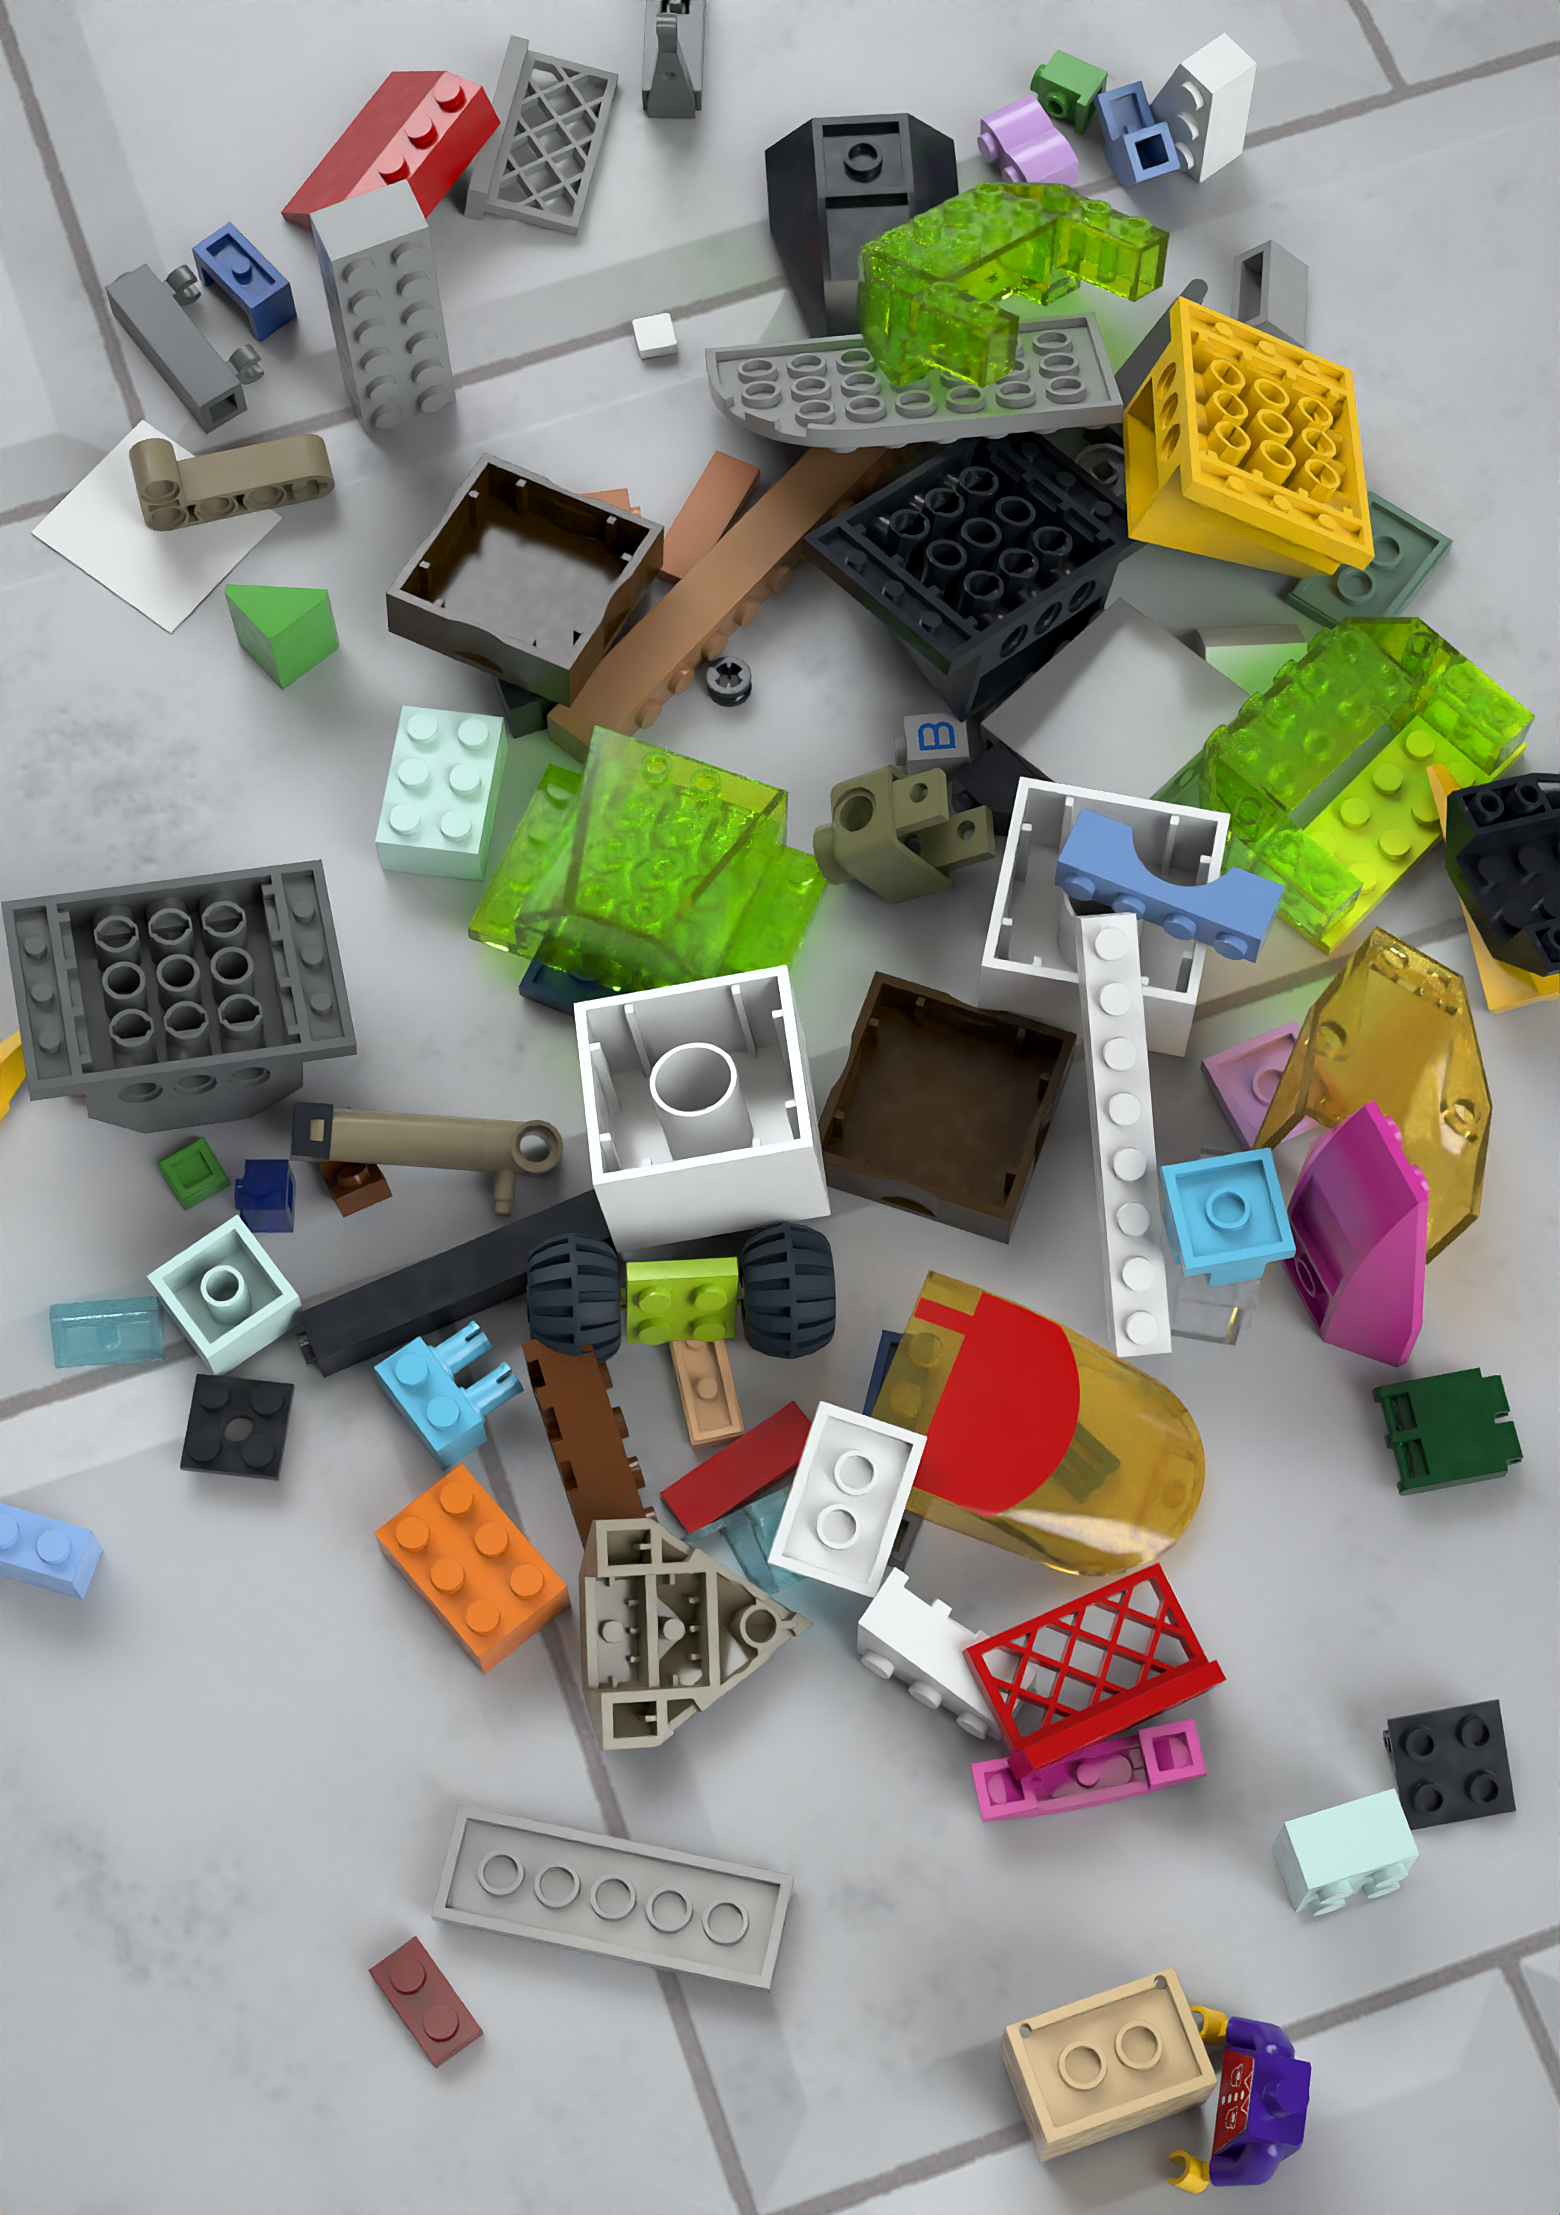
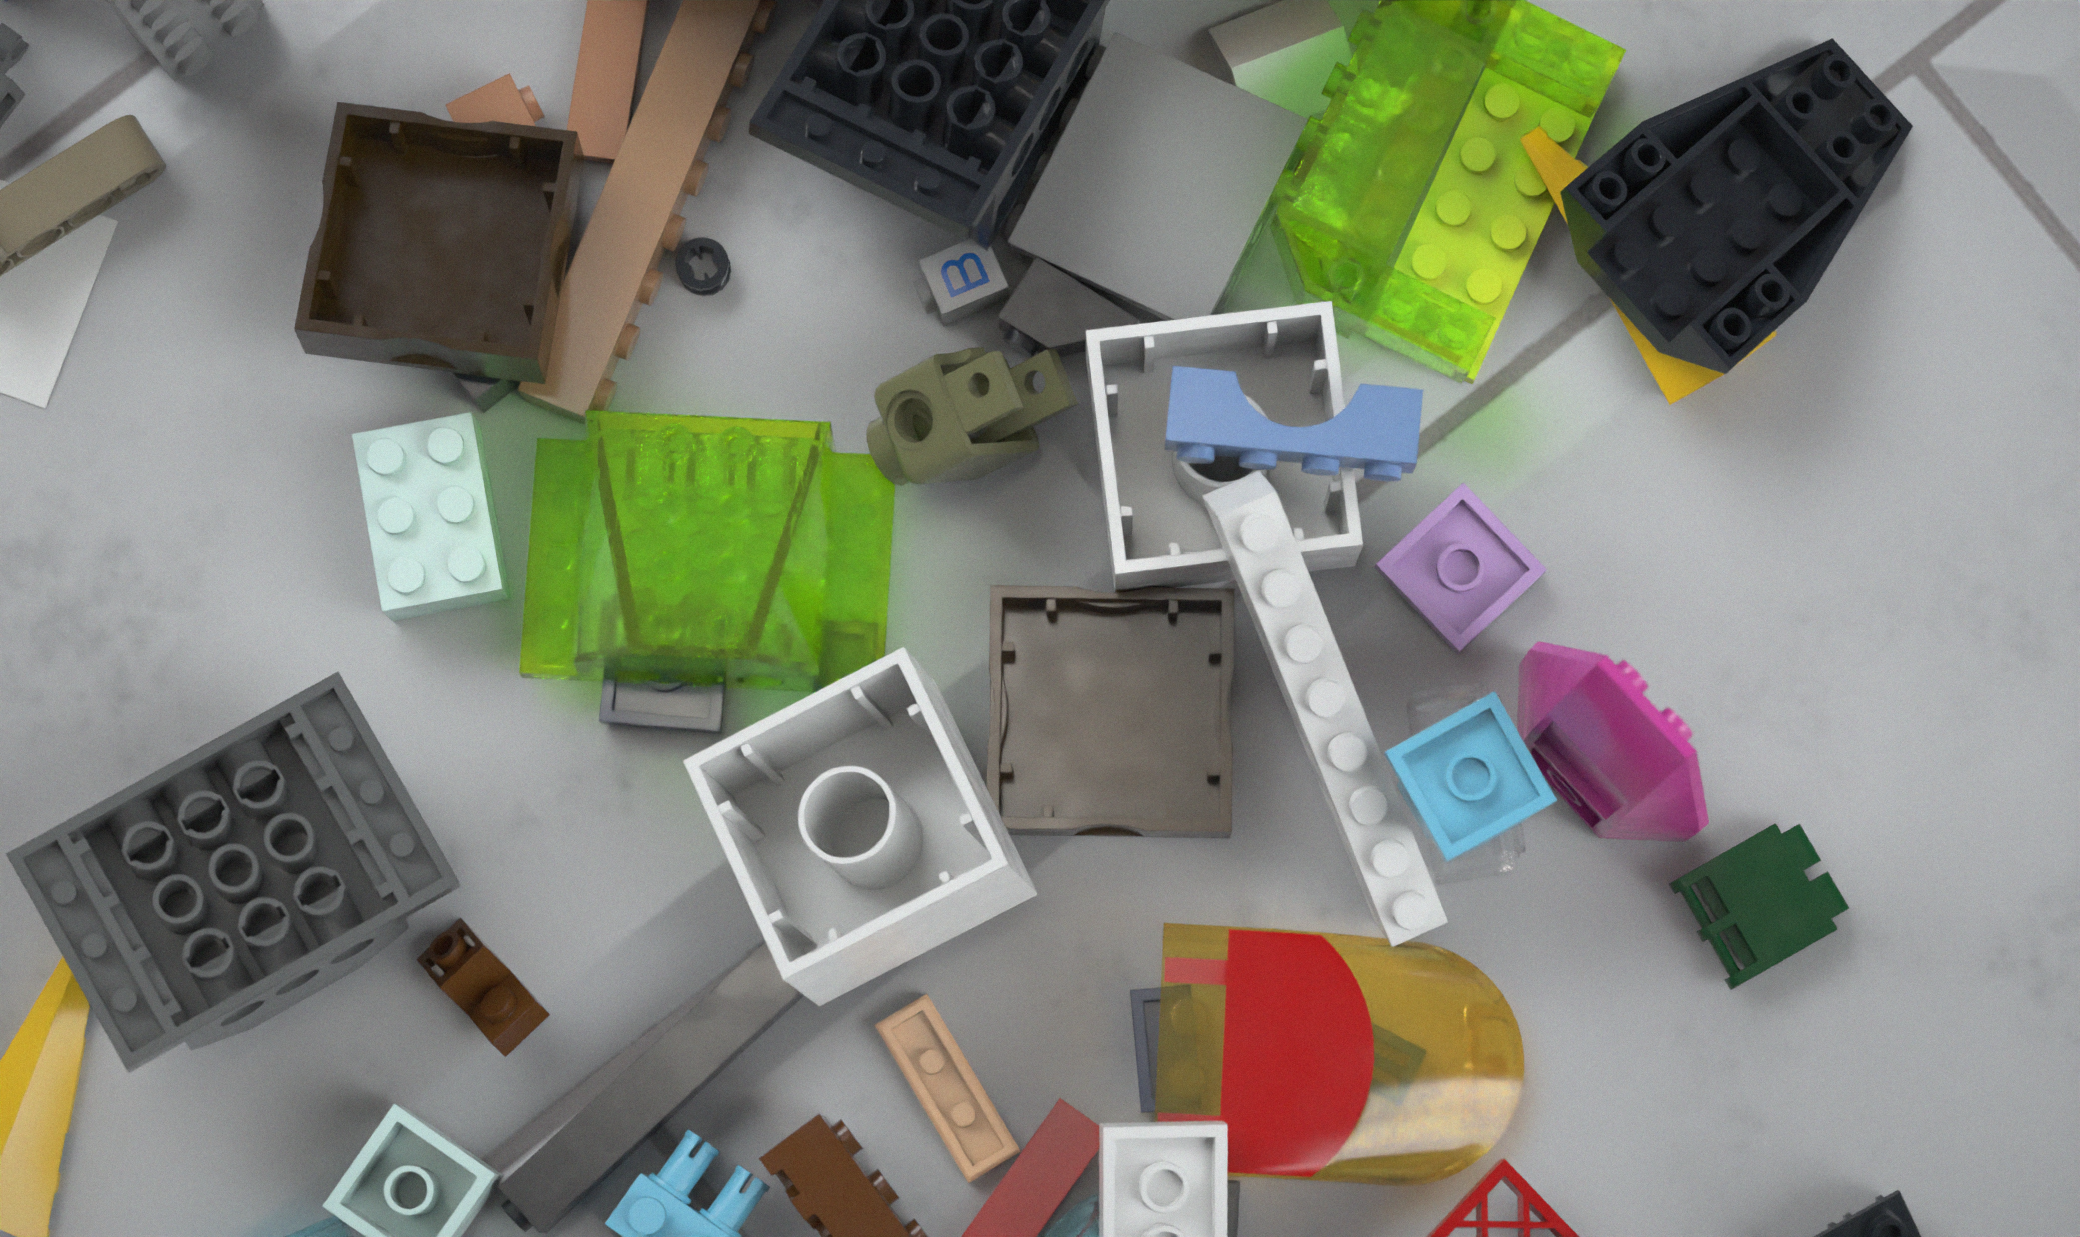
camera: 15 degrees left, 15 degrees up
bright green tile [157,1136,231,1211] -> none
bright green slope [225,584,339,690] -> none
clear blue brick [234,1159,296,1233] -> none
dark tan piece [290,1101,563,1217] -> none
black plate [526,1223,836,1365] -> none
clear yellow windscreen [1251,926,1493,1265] -> none

